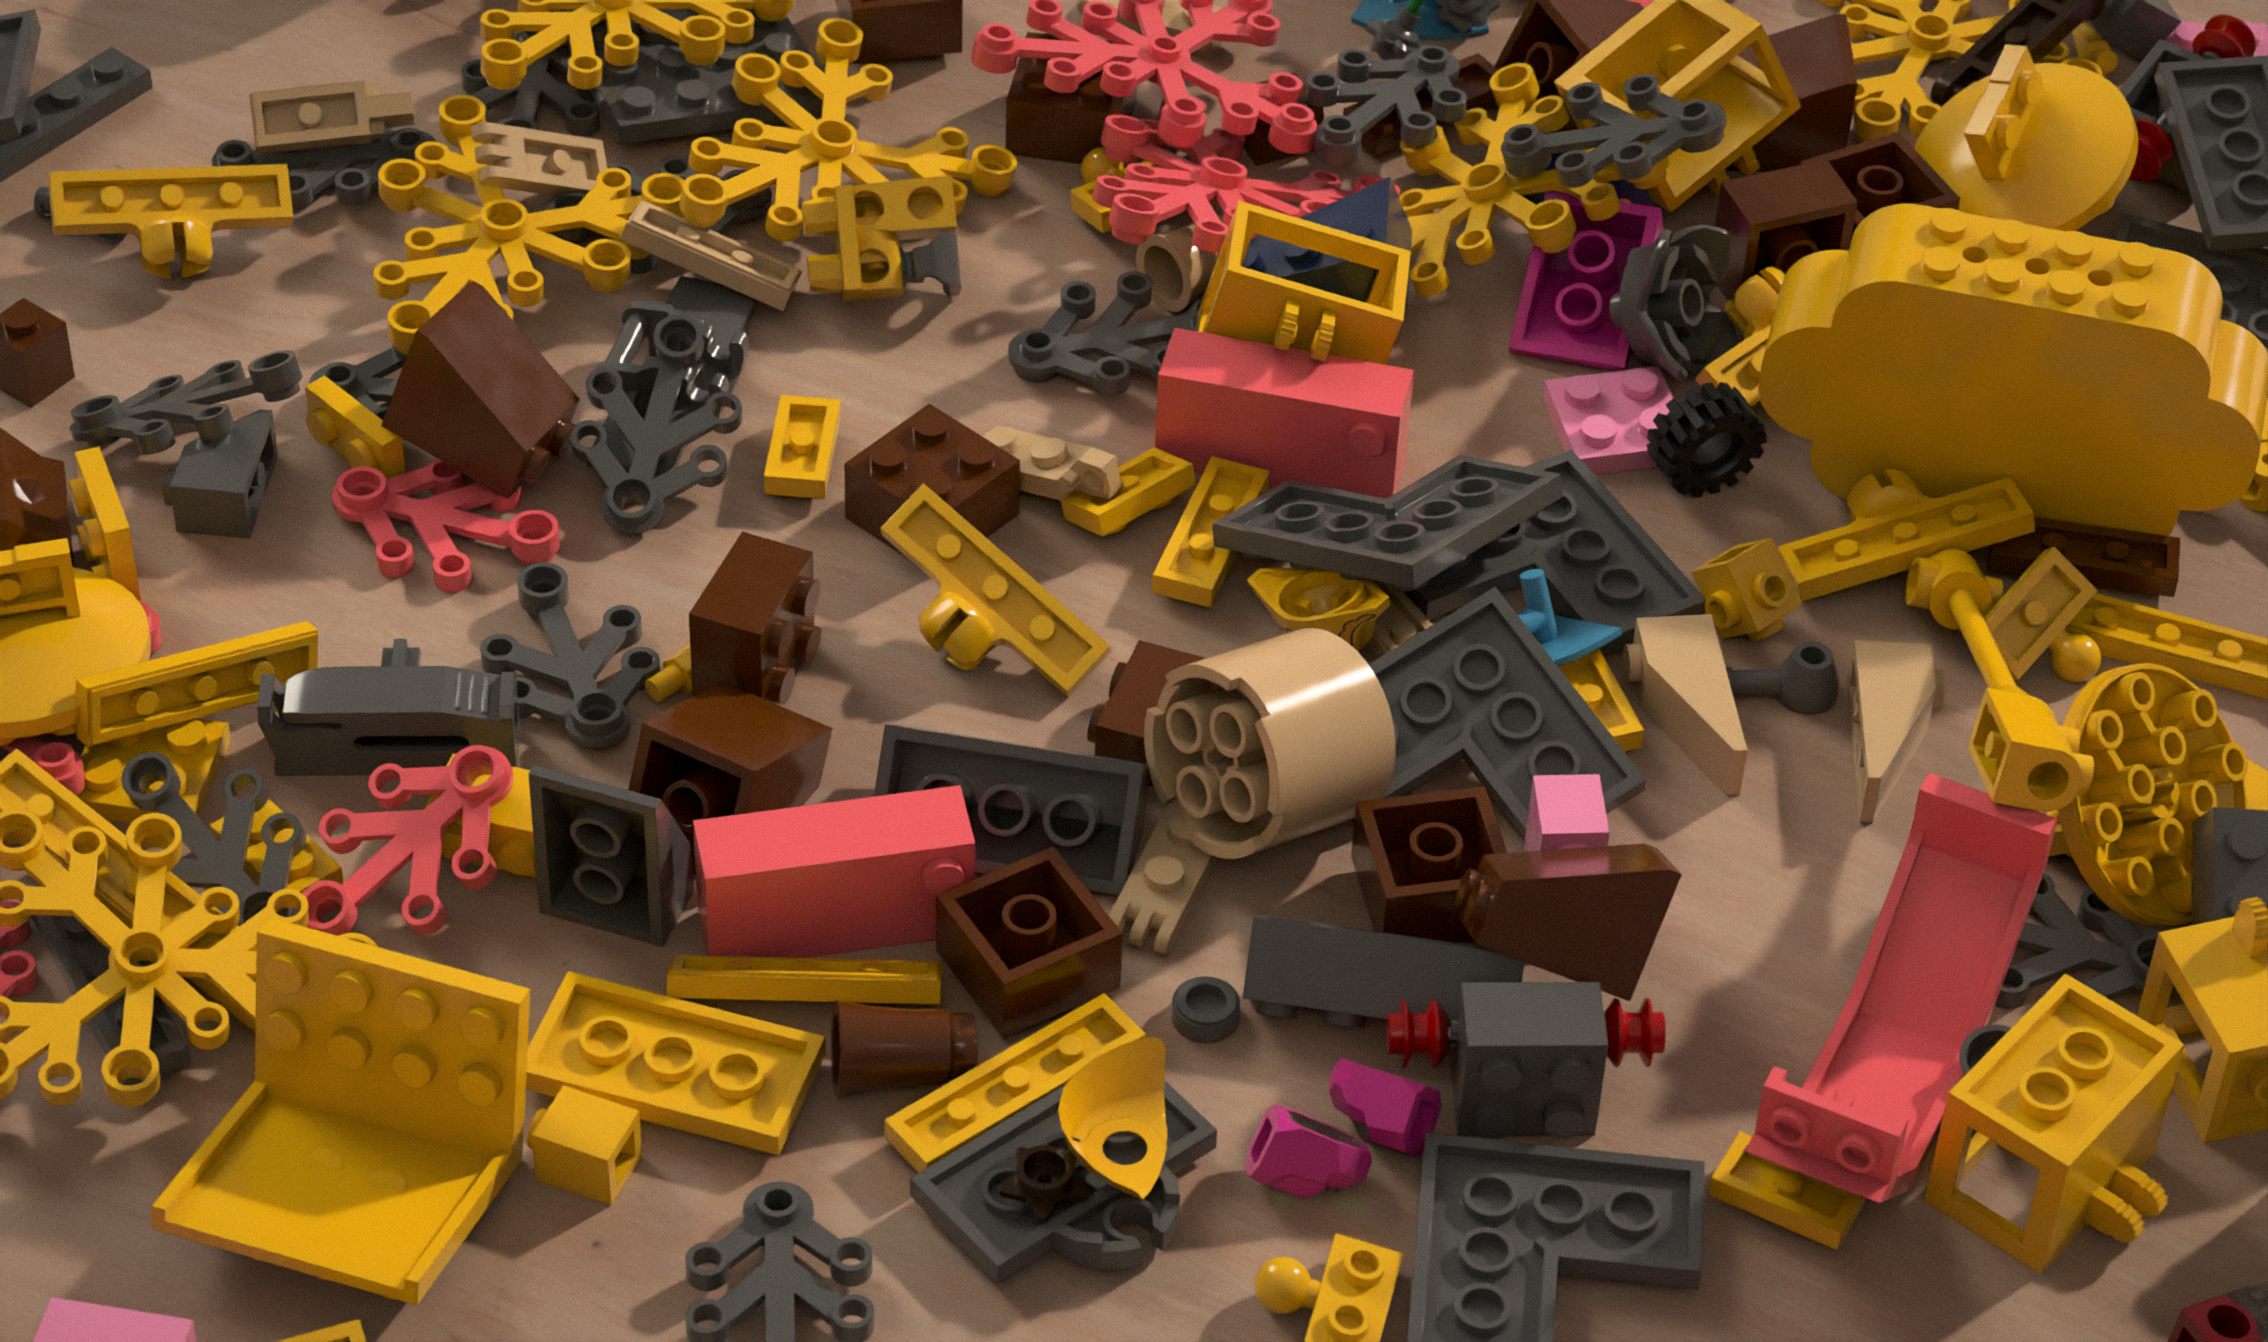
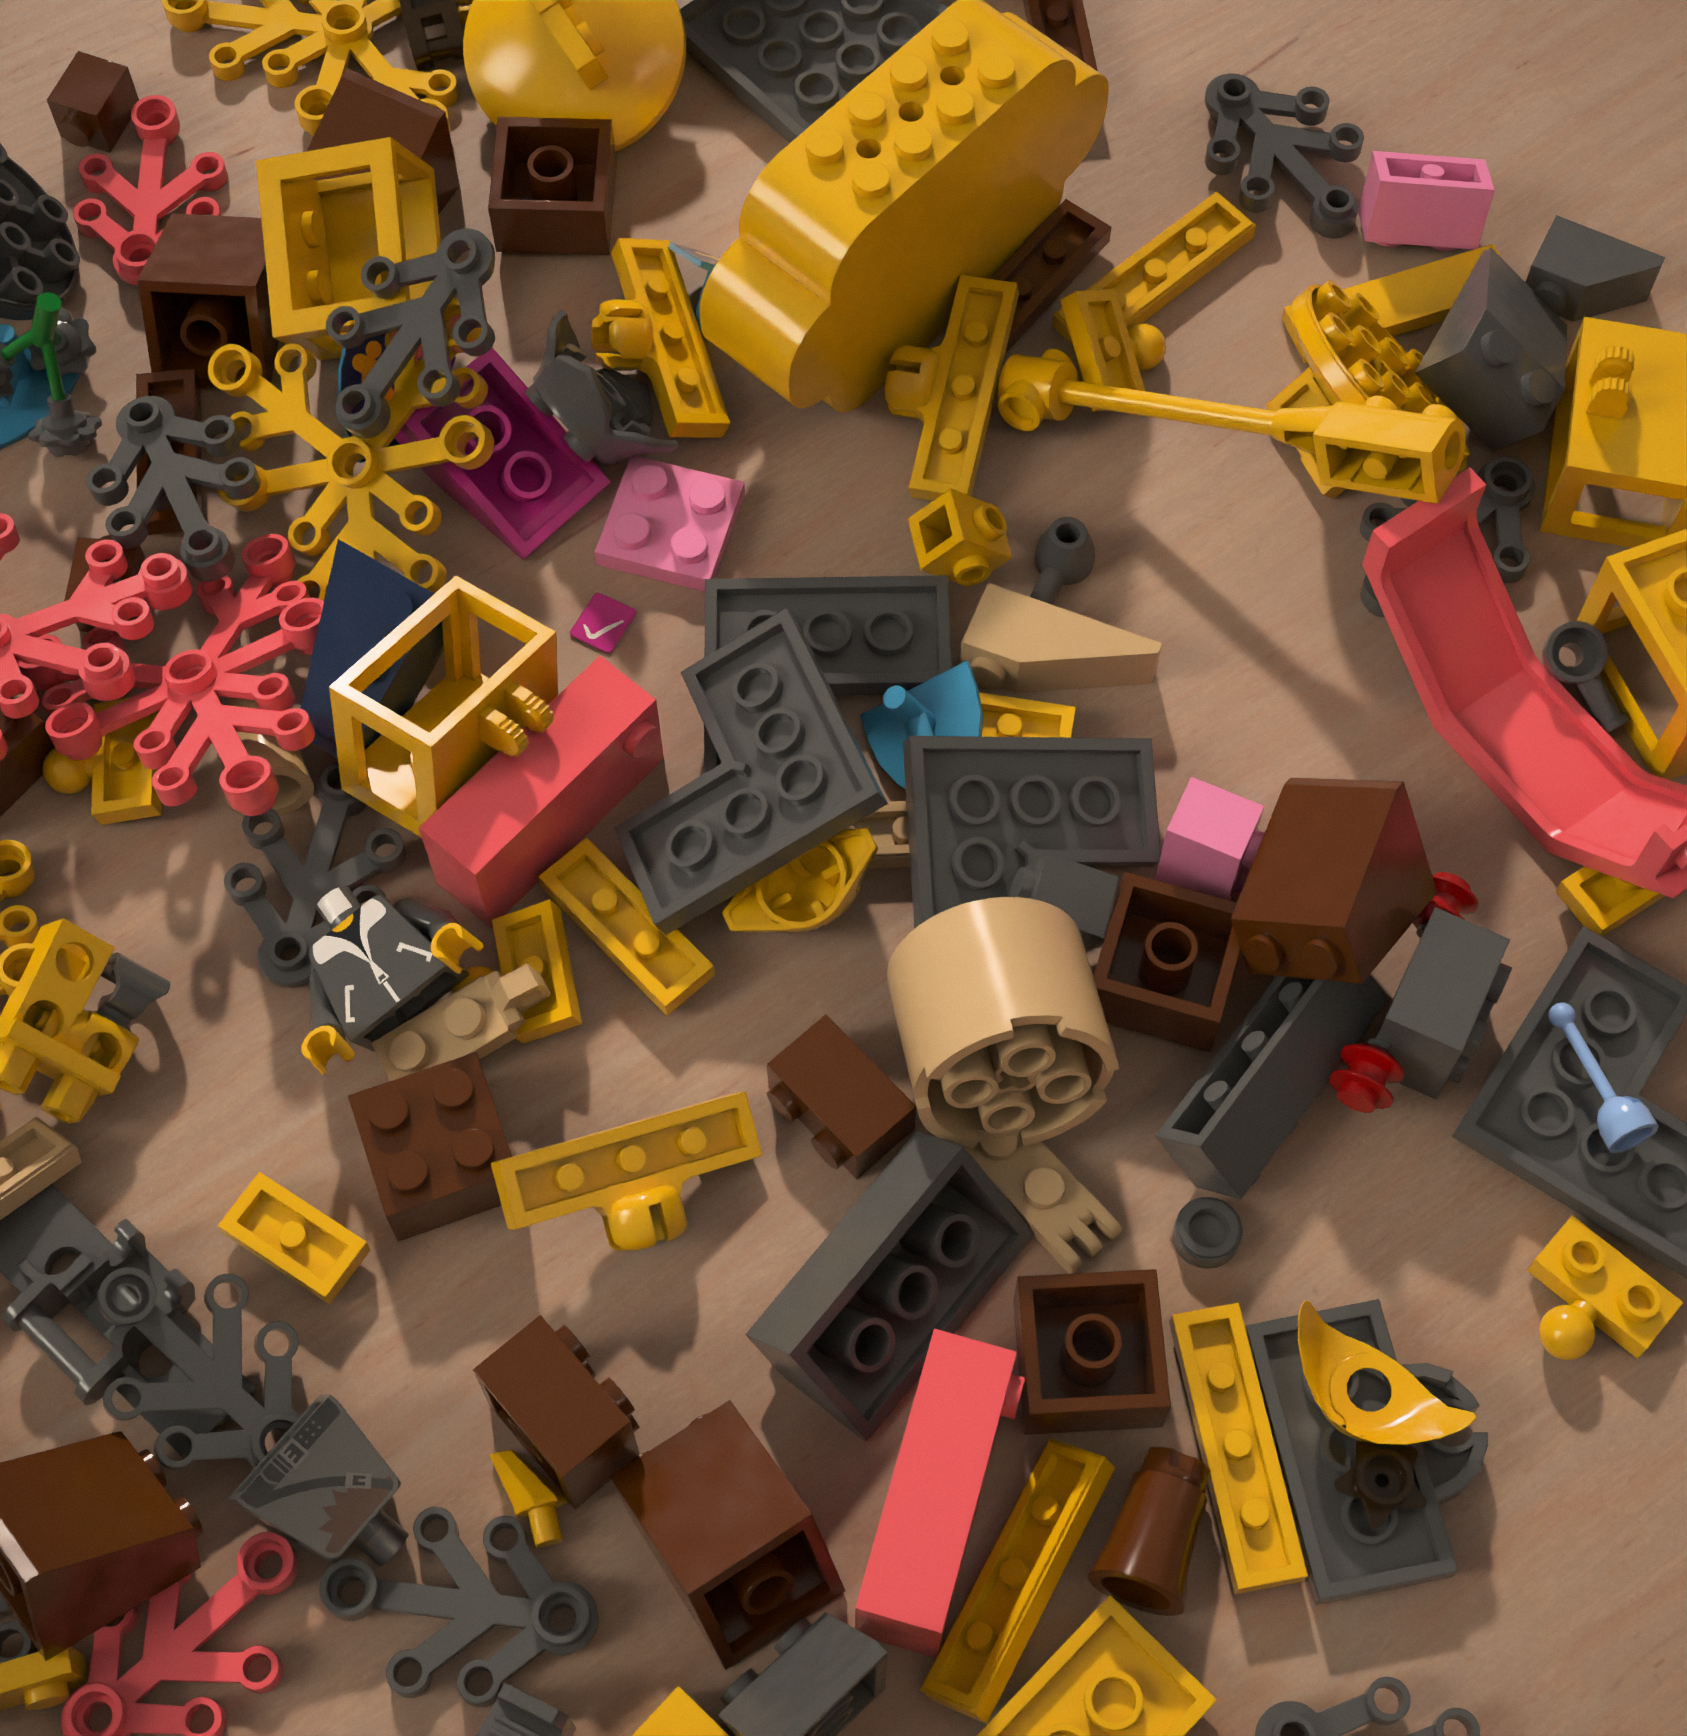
camera: 60 degrees left, 20 degrees up
dark pink rock [1245,1105,1372,1199] -> none
dark pink rock [1328,1058,1442,1157] -> none
black tyre [1647,382,1767,497] -> none
reddish brown brick [1715,159,1858,301] -> none
tan slope [1846,640,1945,823] -> none
none -> torso [228,1394,409,1567]
none -> dark grey torso [301,886,484,1076]
none -> dark pink sticker [570,593,636,653]
none -> dark grey brick [1009,853,1119,948]
none -> light blue hinge [1548,1002,1659,1153]

